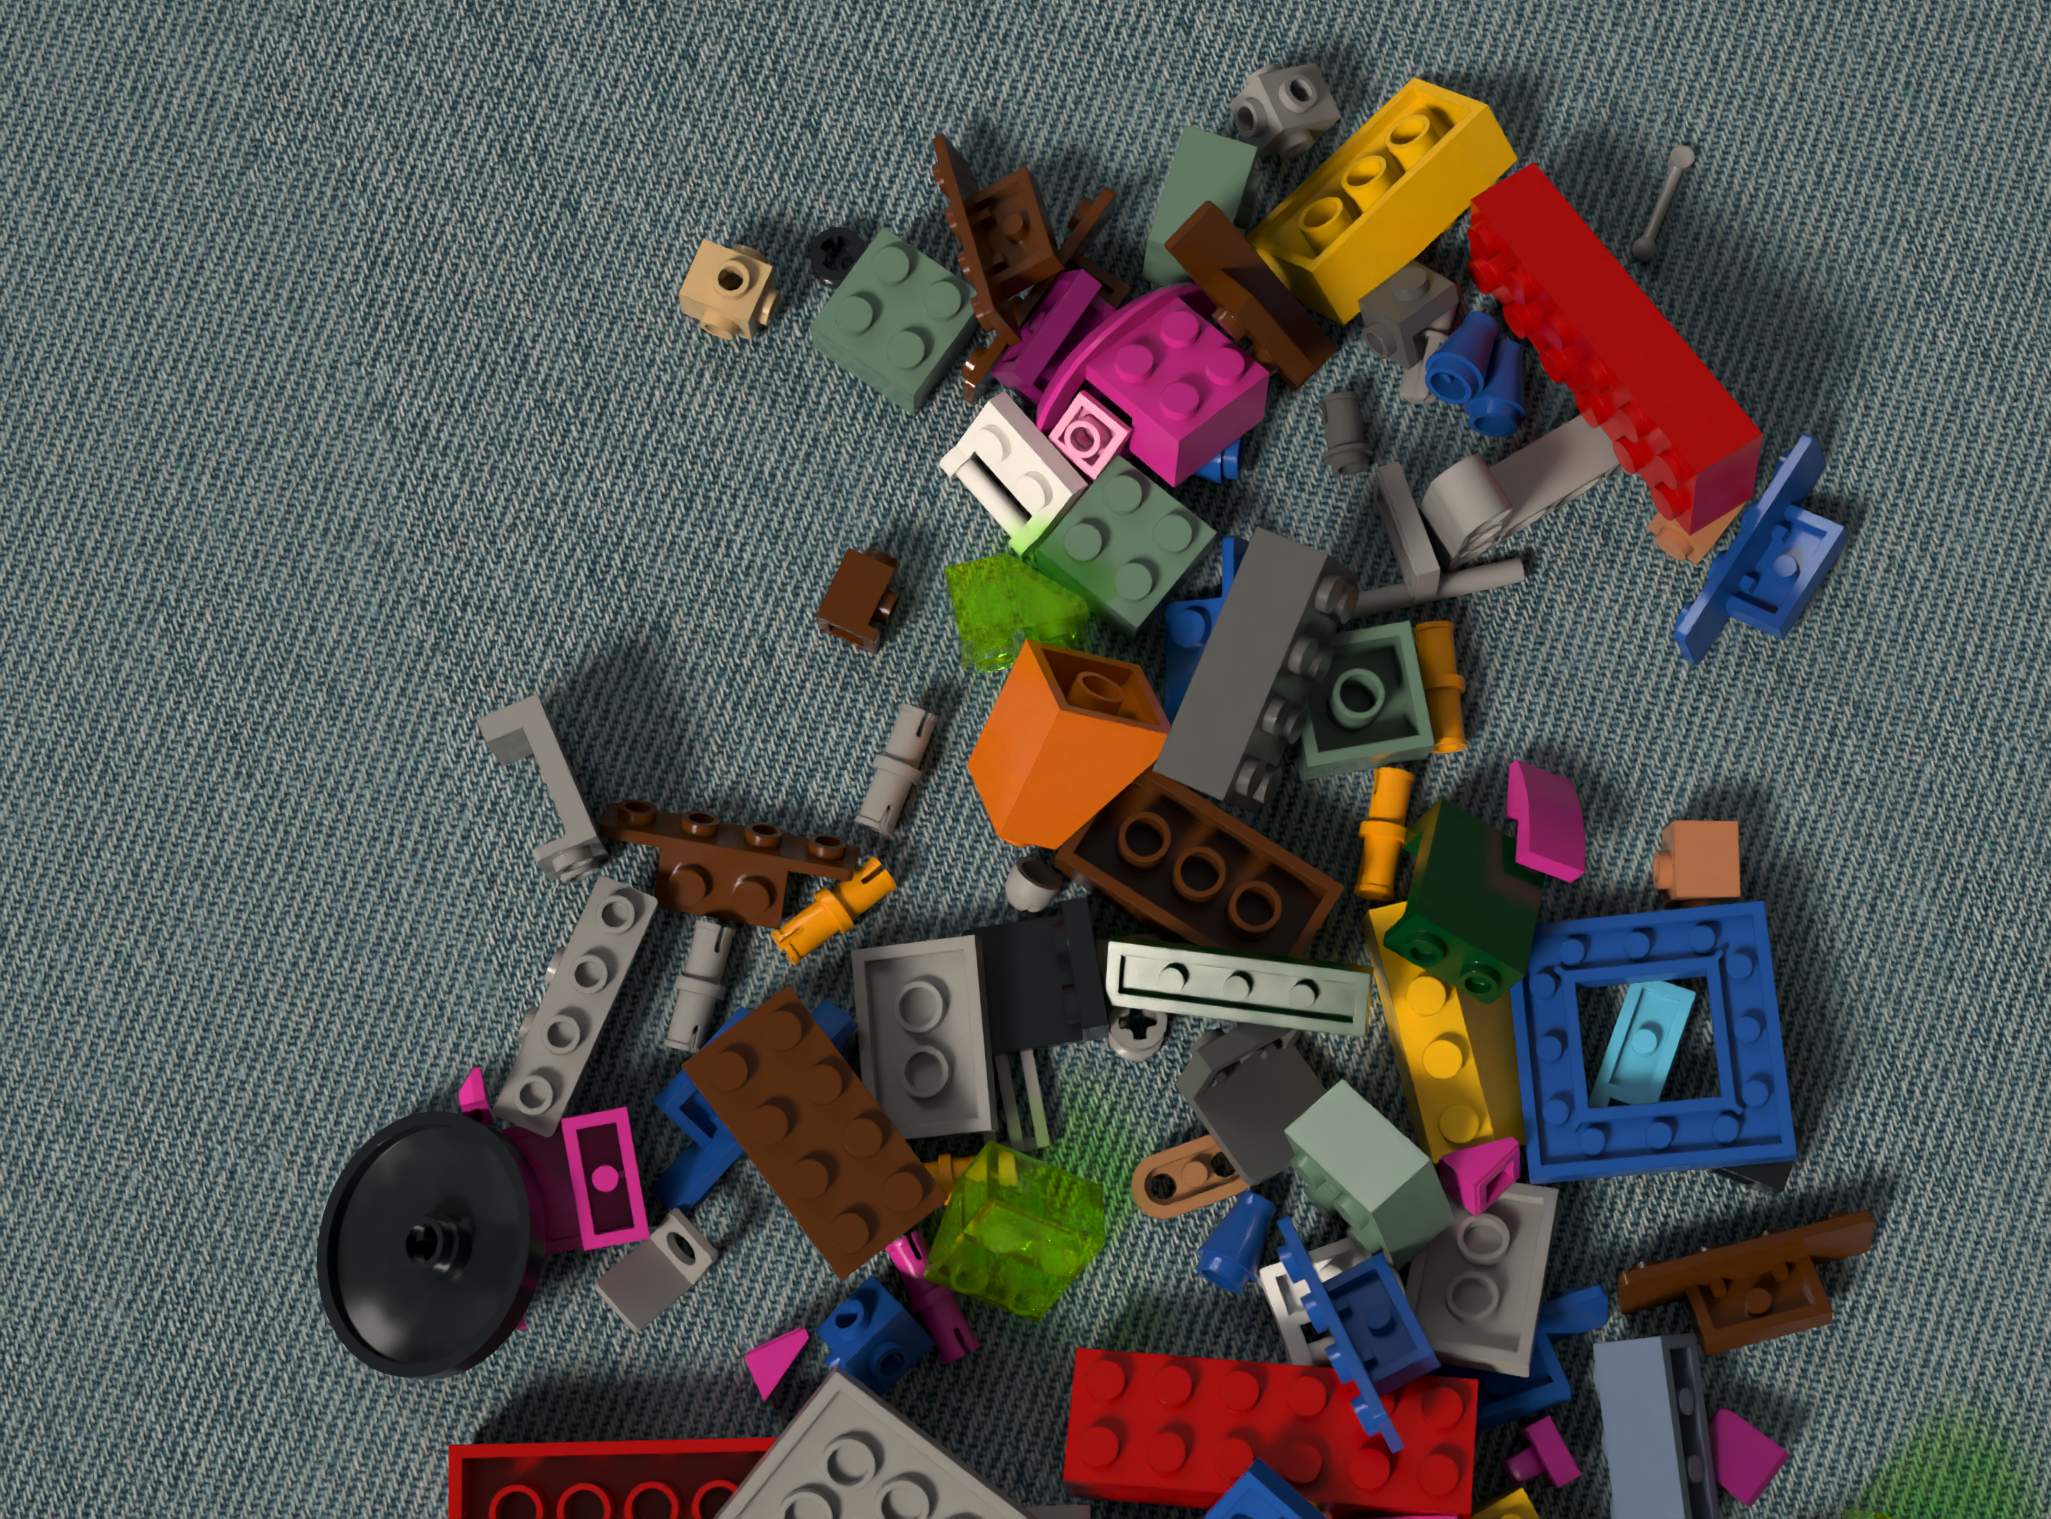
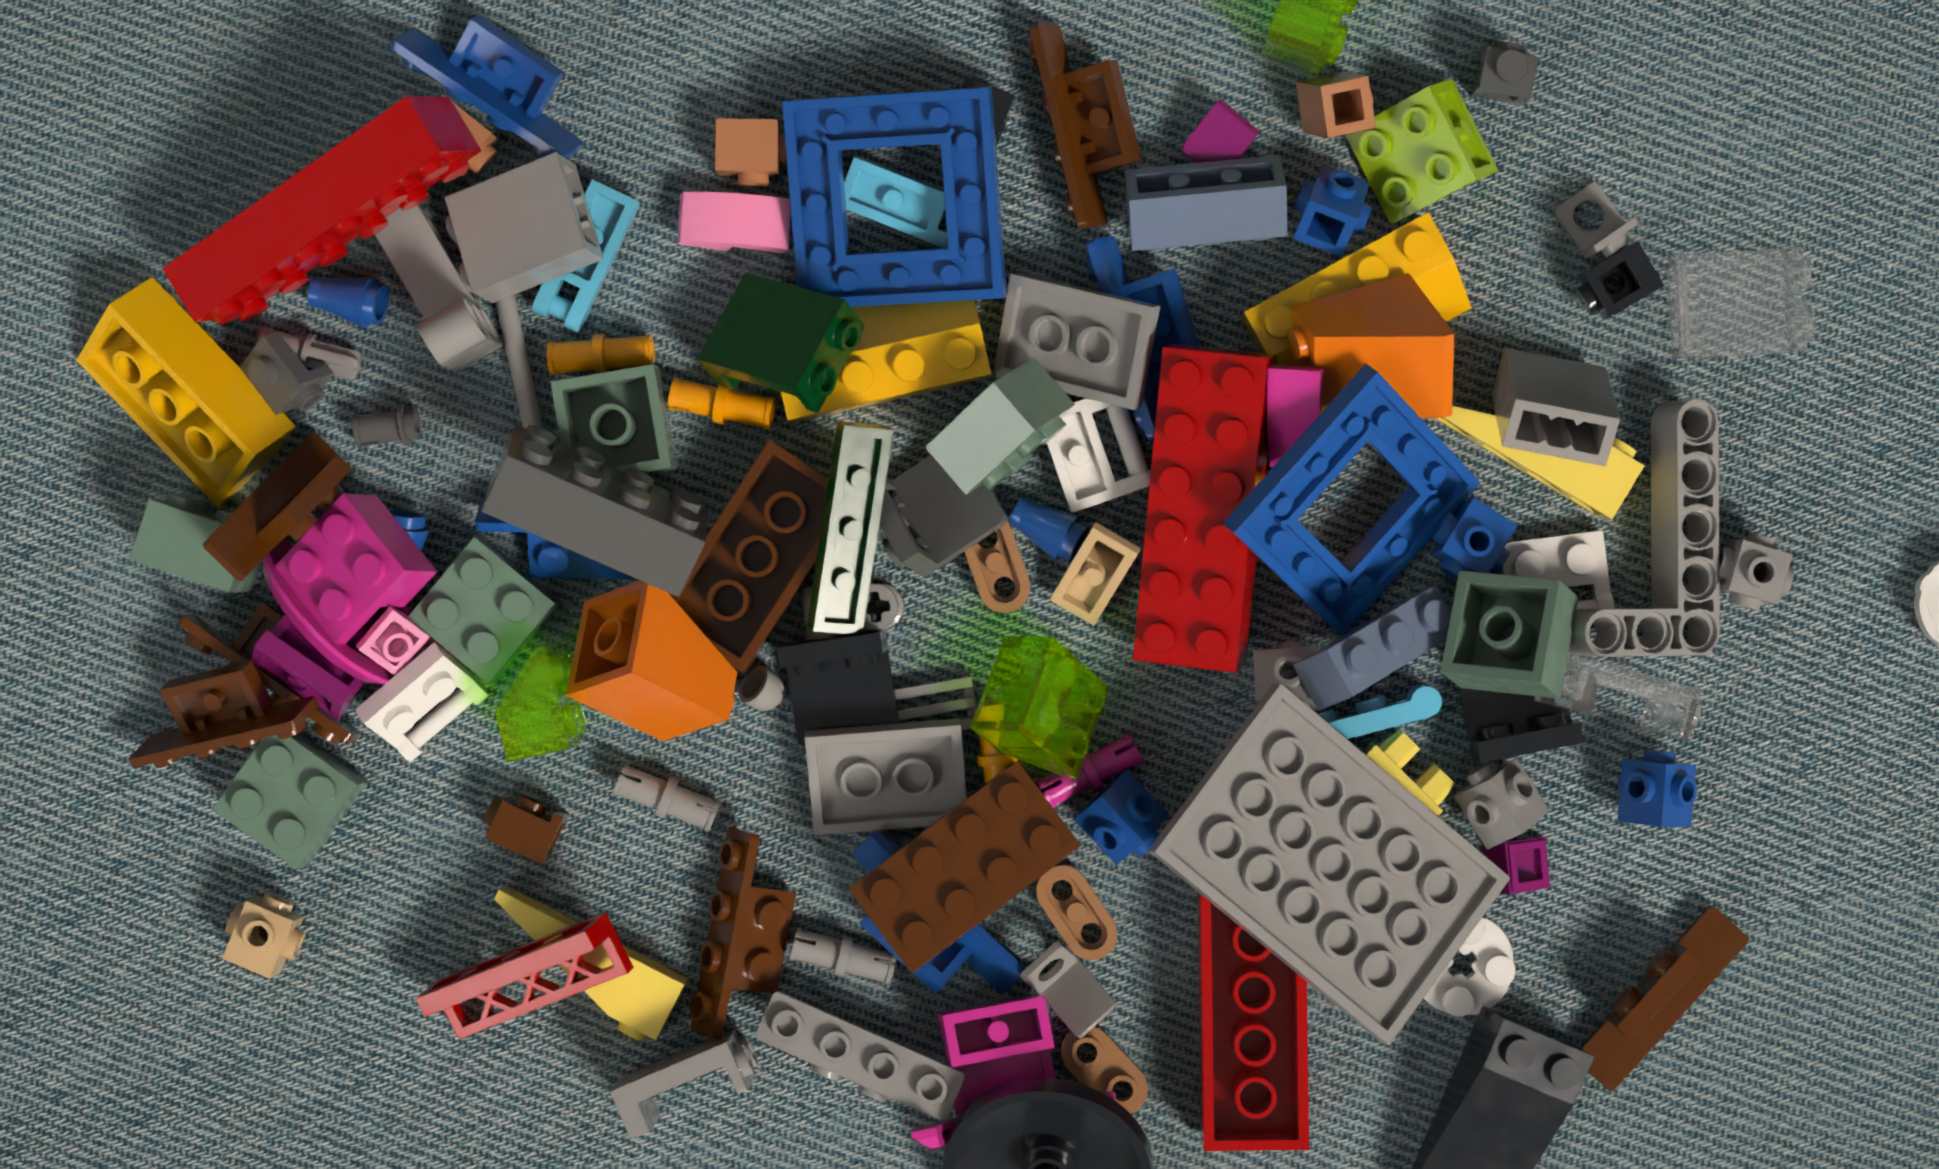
camera: 85 degrees left, 10 degrees up
dark pink slope [744,1327,812,1402] -> none
light orange pin [770,856,897,966] -> none
black bush [810,227,865,290] -> none
light grey brick [1229,62,1341,159] -> none
blue bracket [1276,1215,1441,1453] -> none
light grey tile [1373,461,1441,603] -> none
blue cone [1425,311,1500,404] -> none
dark pink slope [1439,1137,1520,1217] -> none
magenta tile [1499,1415,1581,1488] -> none
dark pink slope [1506,759,1586,883] -> none
light grey hinge [1632,145,1695,261] -> none
none -> fence [416,912,634,1039]
none -> light grey brick [444,152,604,303]
none -> light yellow slope [494,885,689,1042]
none -> medium azure plate [531,179,641,333]
none -> bright pink slope [677,192,791,254]
none -> medium nougat plate [1036,864,1117,960]
none -> tan slope [1050,522,1141,626]
none -> medium nougat plate [1060,1025,1148,1114]

